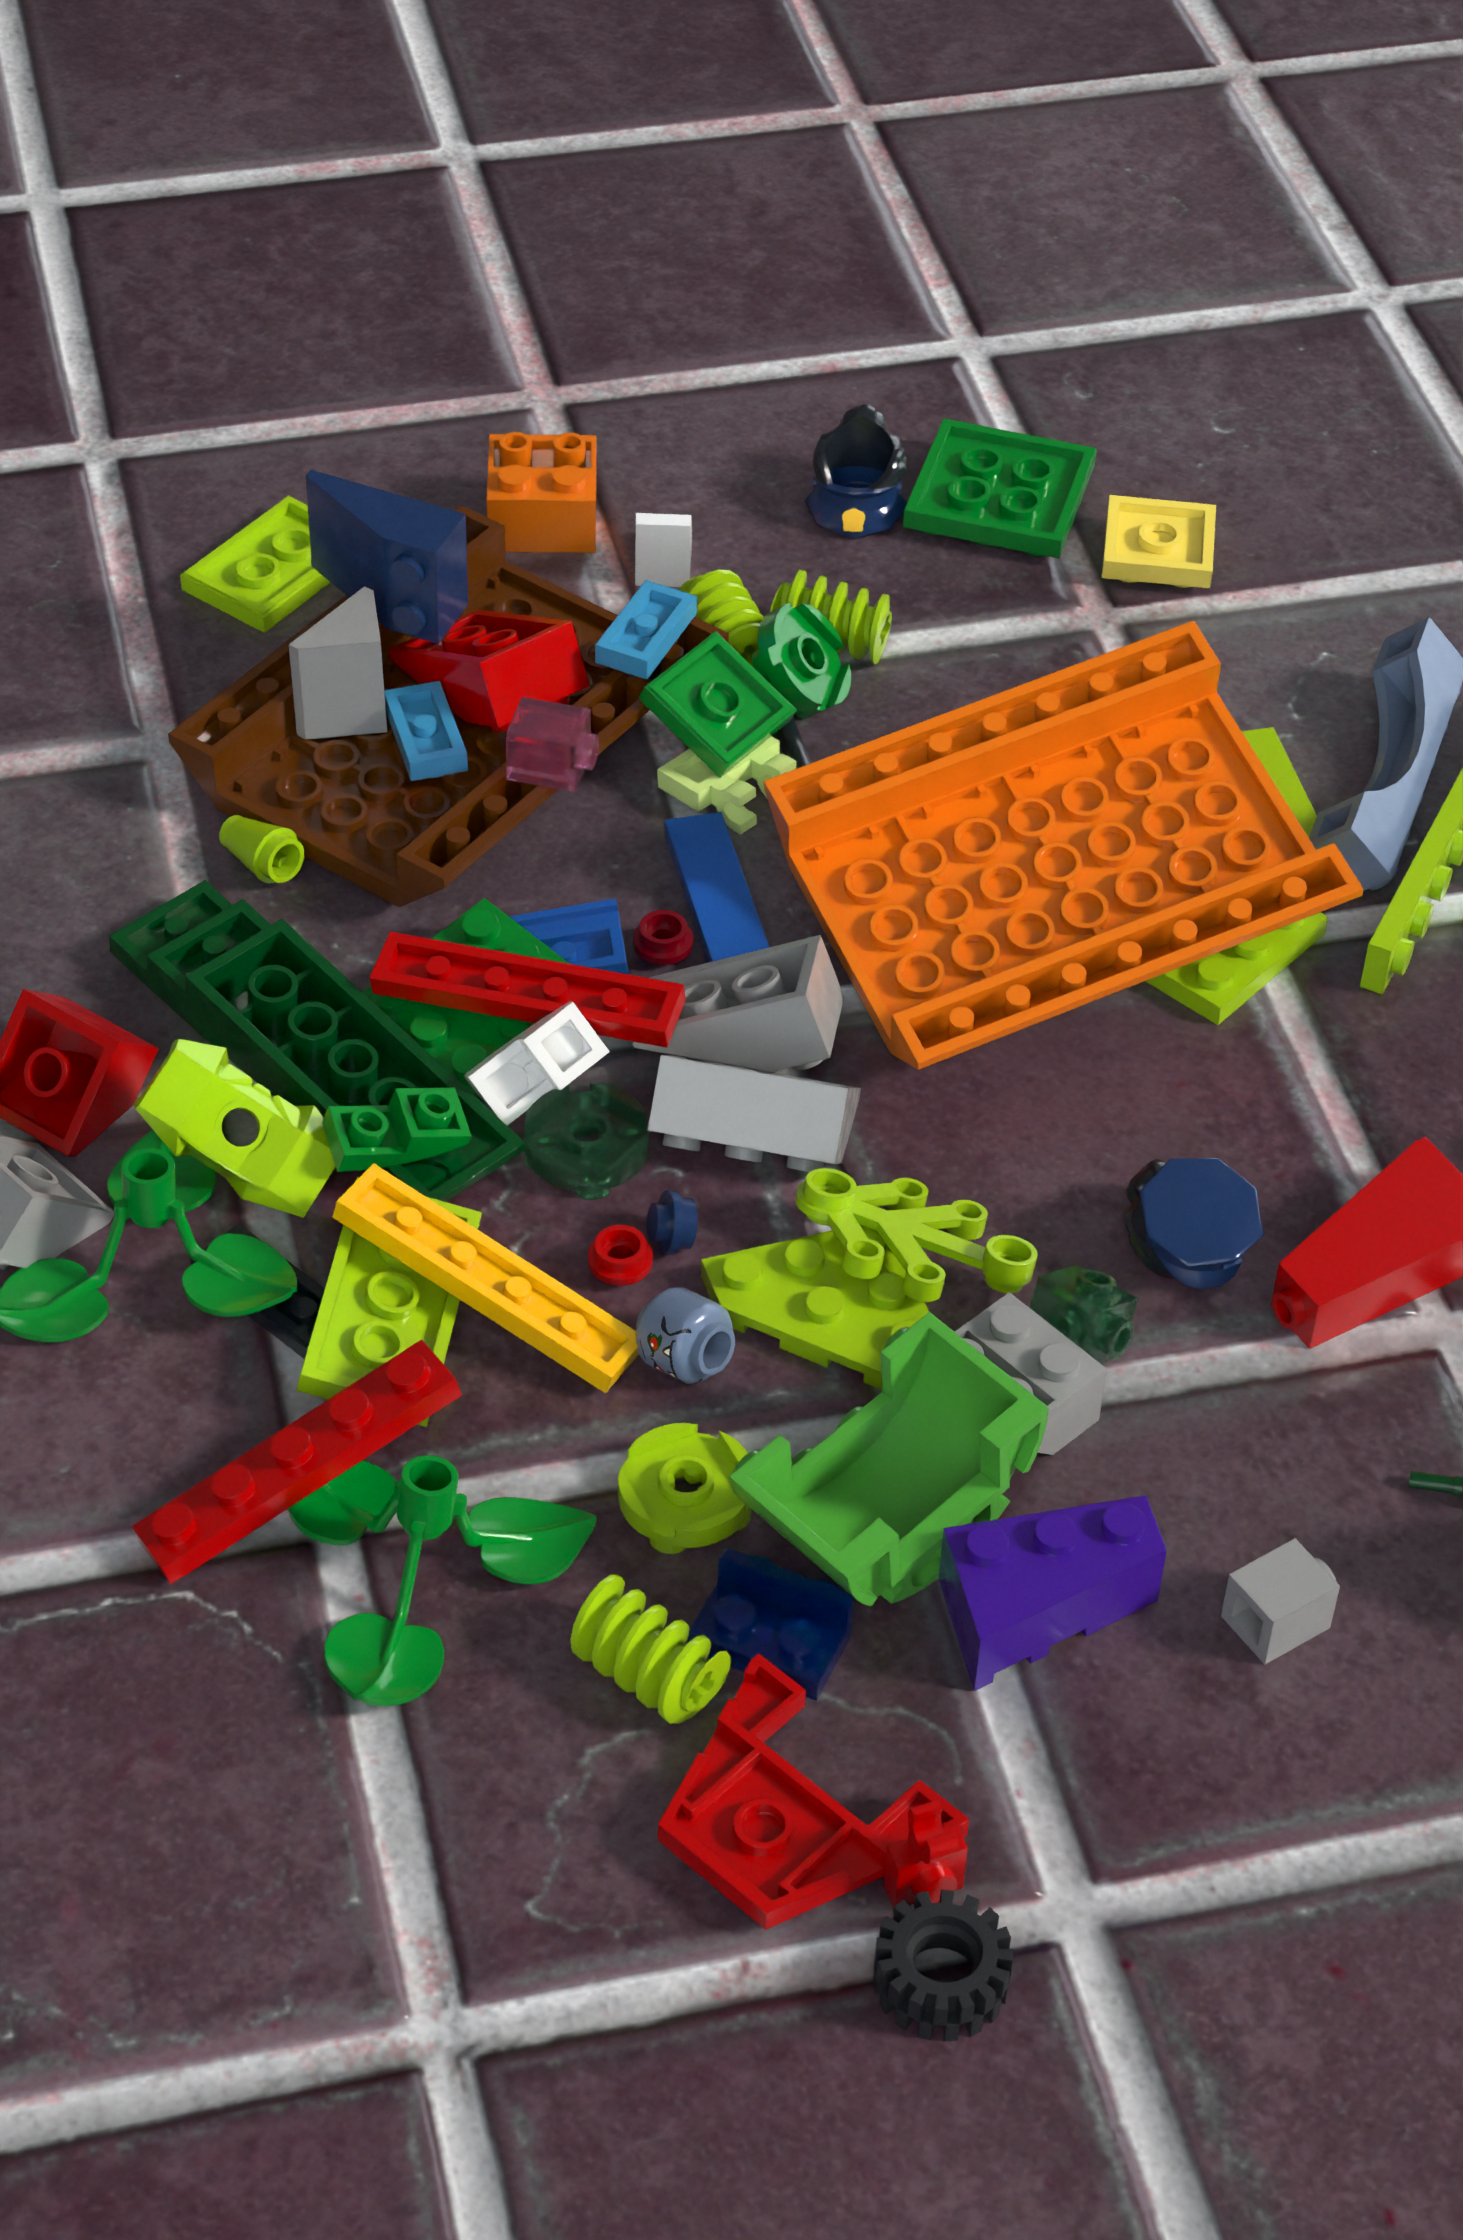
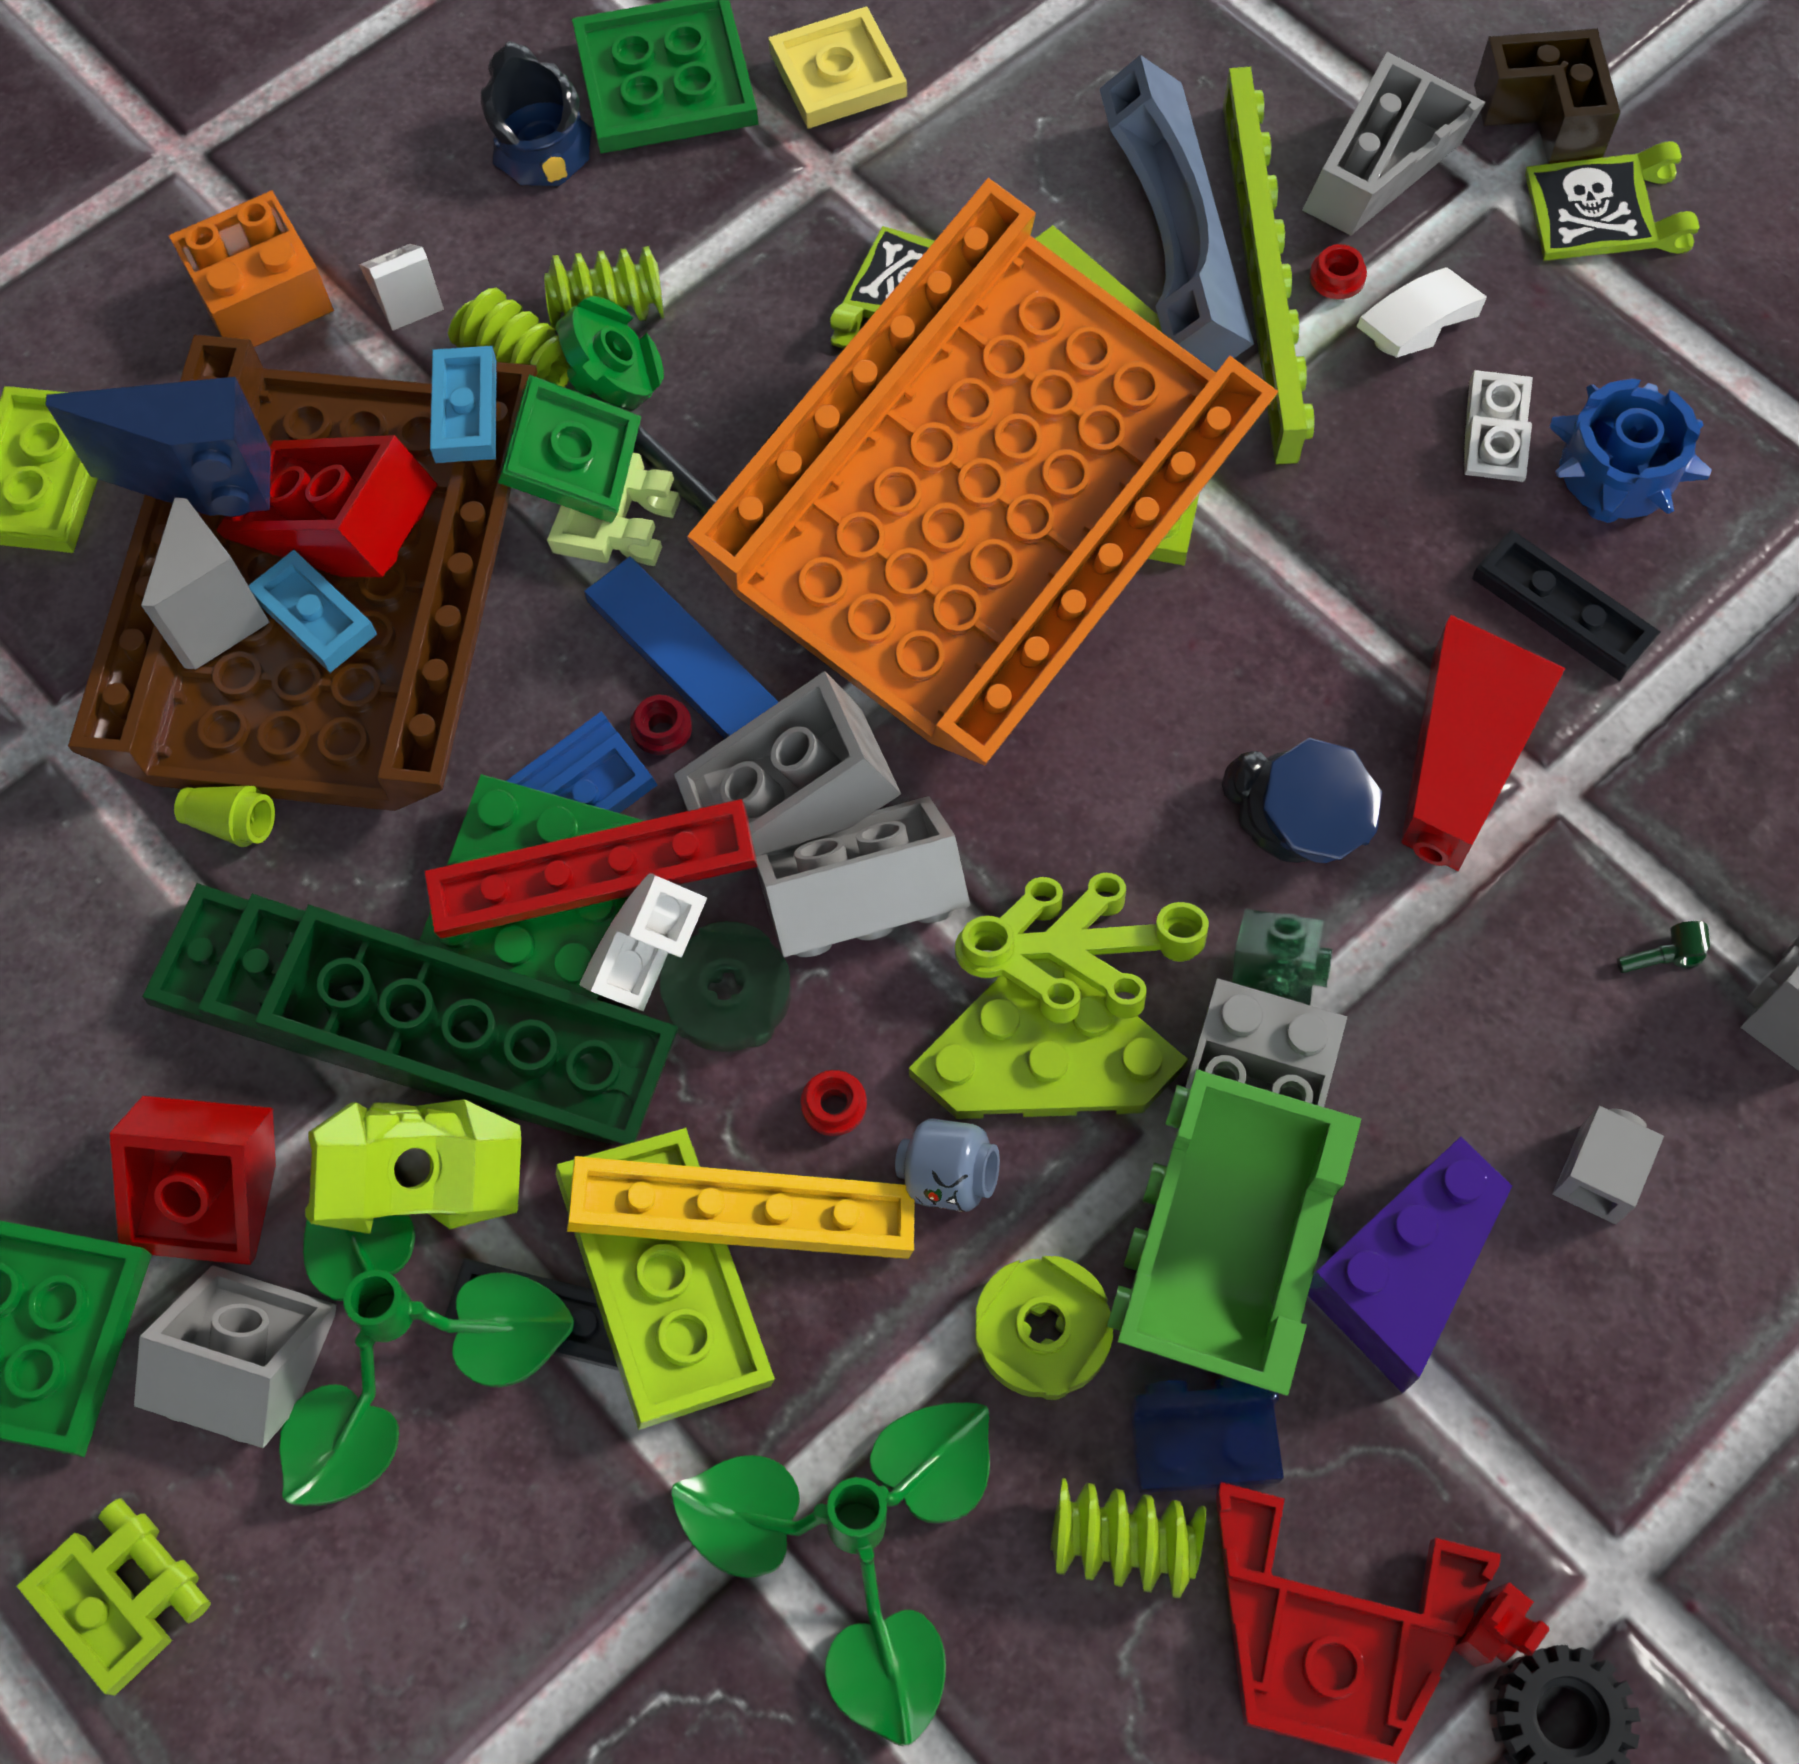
camera: 25 degrees left, 20 degrees up
red plate [131,1339,462,1585] -> none
green slope [322,1087,472,1172] -> none
clear pink brick [506,697,599,792] -> none
dark blue plate [647,1190,698,1255] -> none

